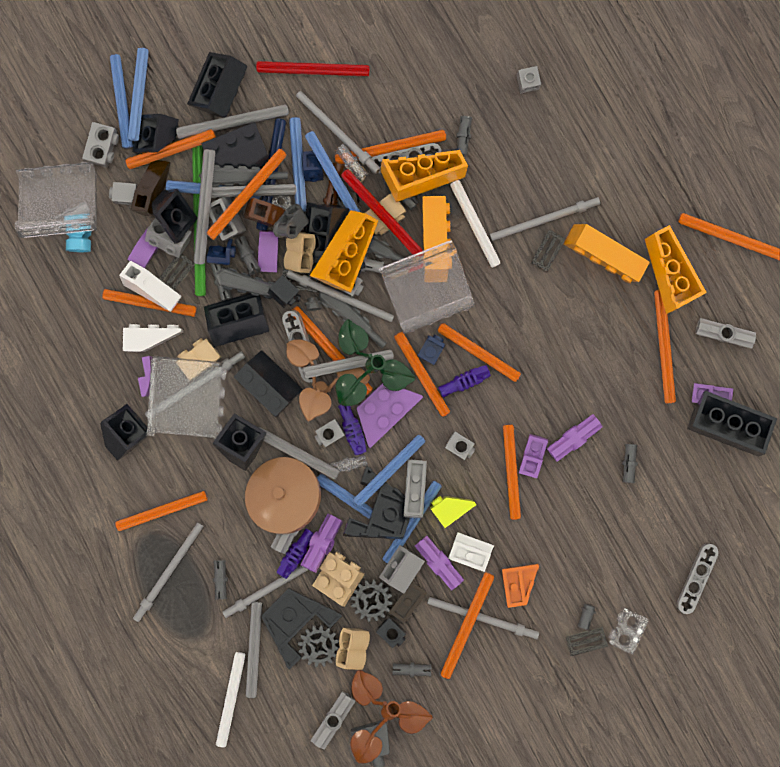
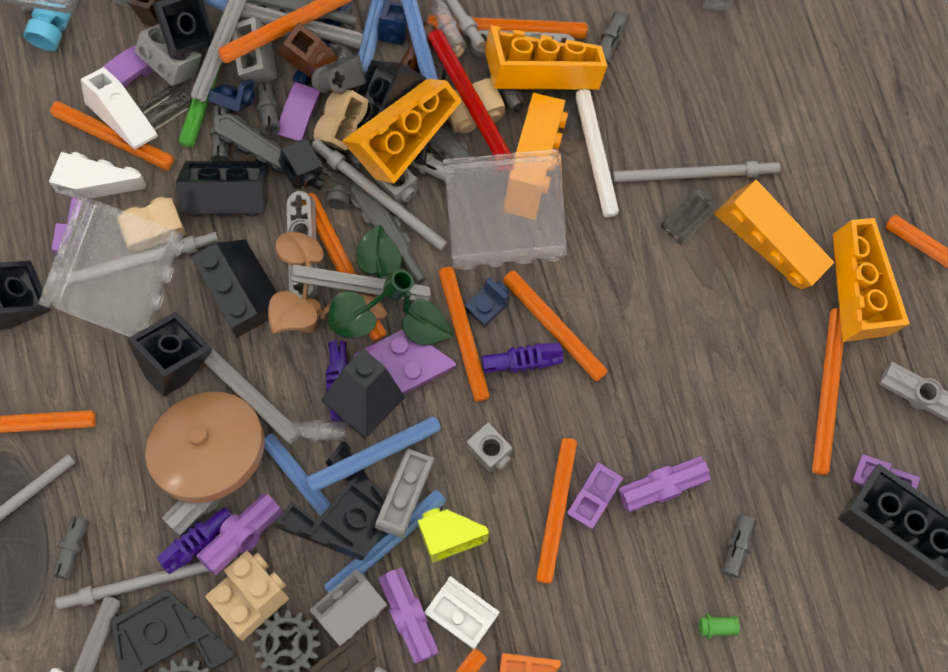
camera: 15 degrees right, 15 degrees down
light grey brick [314,419,345,447] -> none
none -> black slope [321,349,405,440]
none -> bright green pin [699,614,739,639]

